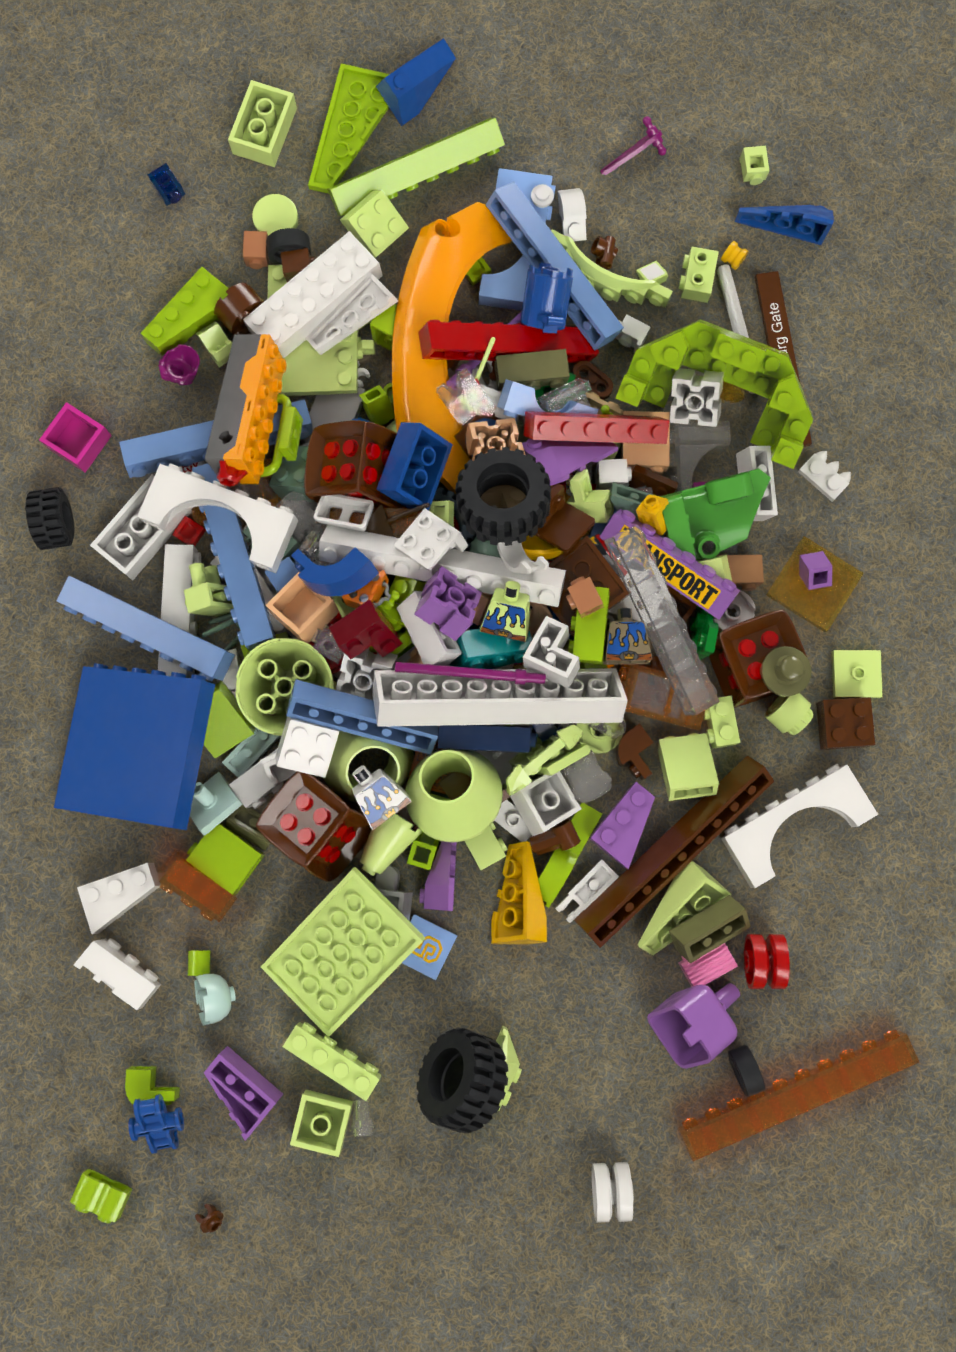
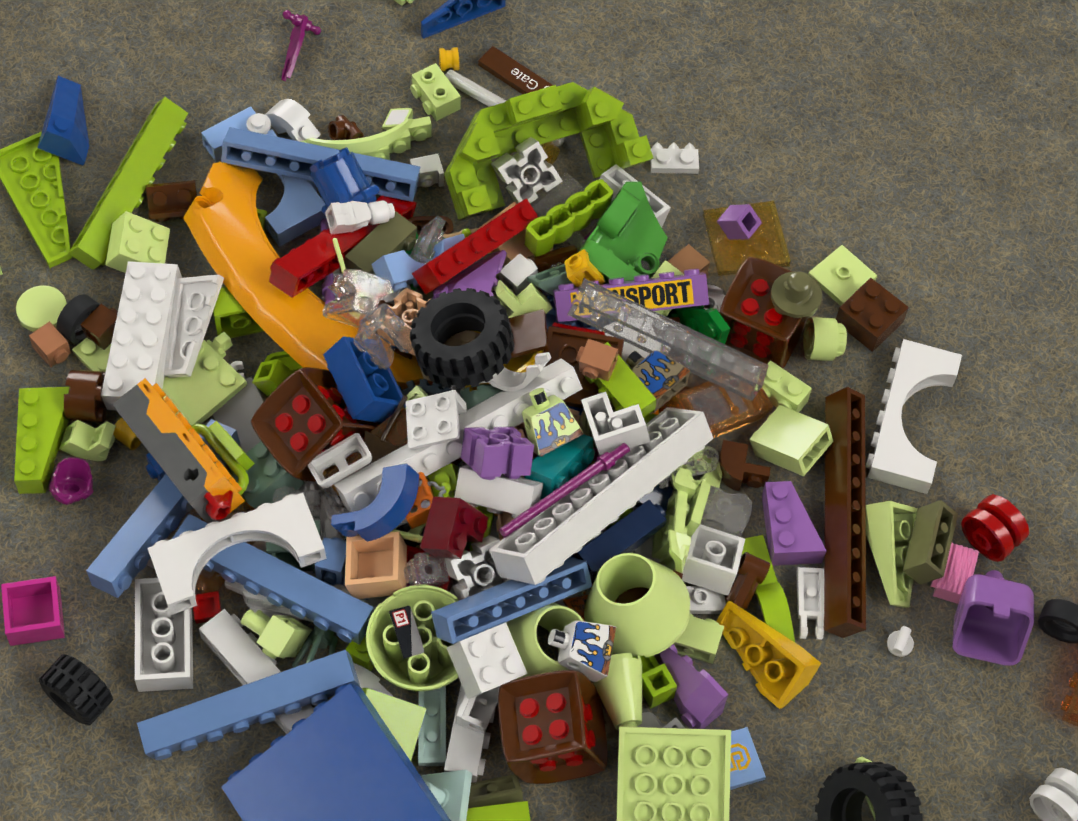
camera: 45 degrees left, 20 degrees down
none -> reddish brown bracket [146,180,197,222]
none -> white piece [325,201,395,235]
none -> clear piece [353,303,413,370]
none -> sticker [389,606,424,658]
none -> lime brick [524,179,614,256]
none -> white plate [887,626,914,657]

